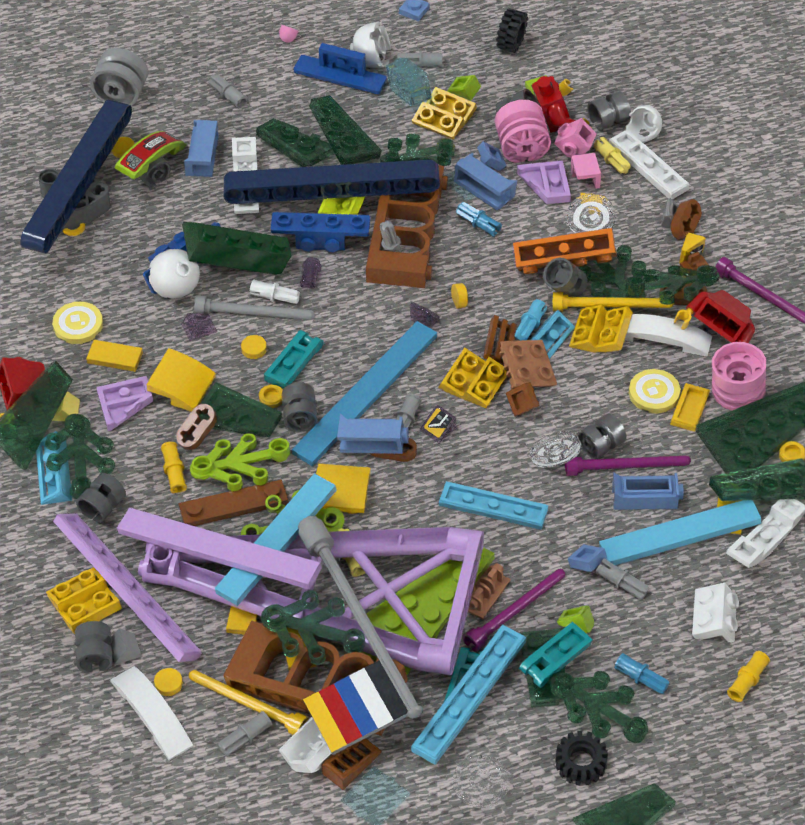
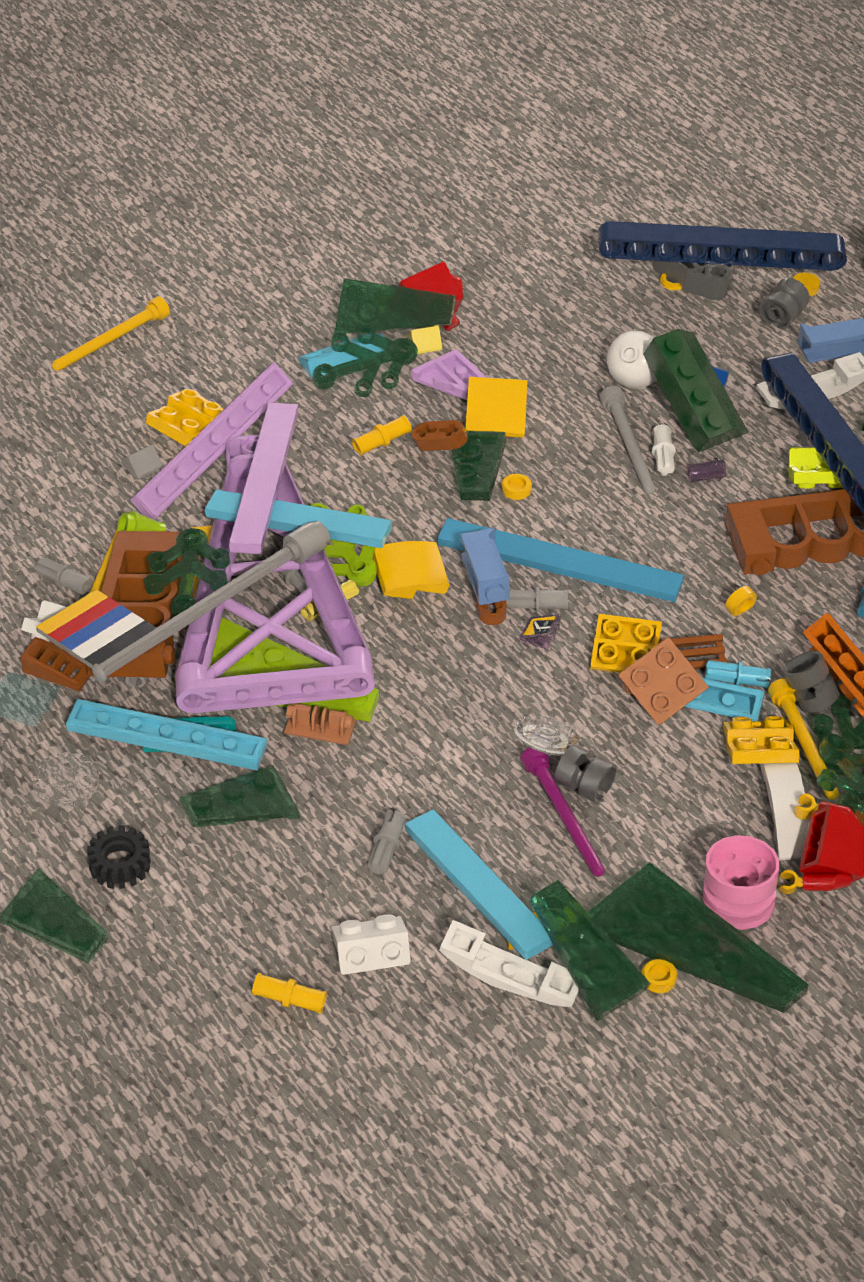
camera: 70 degrees right, 5 degrees down
light yellow tile [52,302,103,344] -> none
dark grey wheel [75,621,113,673] -> none
dark grey wheel [76,473,126,523] -> none
yellow tile [86,340,143,372] -> none
white slope [110,666,193,761] -> none
slope [115,131,187,180] -> none
yellow tile [154,668,183,696] -> none
dark orange plate [178,479,288,526] -> none
clear purple slope [181,313,217,341] -> none
lime plant [190,433,290,491] -> none
yellow tile [241,335,267,359] -> none
teal plate [264,330,324,389] -> none
blue bracket [271,212,370,252] -> none
flat silver wheel [282,382,317,431] -> none
light grey axle [379,220,401,252] -> none
clear purple slope [410,302,440,329] -> none
medium azure tile [439,481,549,530] -> none
magenta piece [462,569,565,653] -> none
dark orange tile [506,382,539,417] -> none
teal plate [519,622,593,688] -> none
clear green plant [549,671,648,743] -> none
lime slope [557,605,594,633] -> none
medium blue plate [568,544,607,572] -> none
medium blue window [612,472,684,510] -> none
dark azure axle [614,653,669,694] -> none
light yellow tile [629,369,681,414] -> none
yellow tile [670,383,710,432] -> none
none -> lime cone [117,511,166,532]

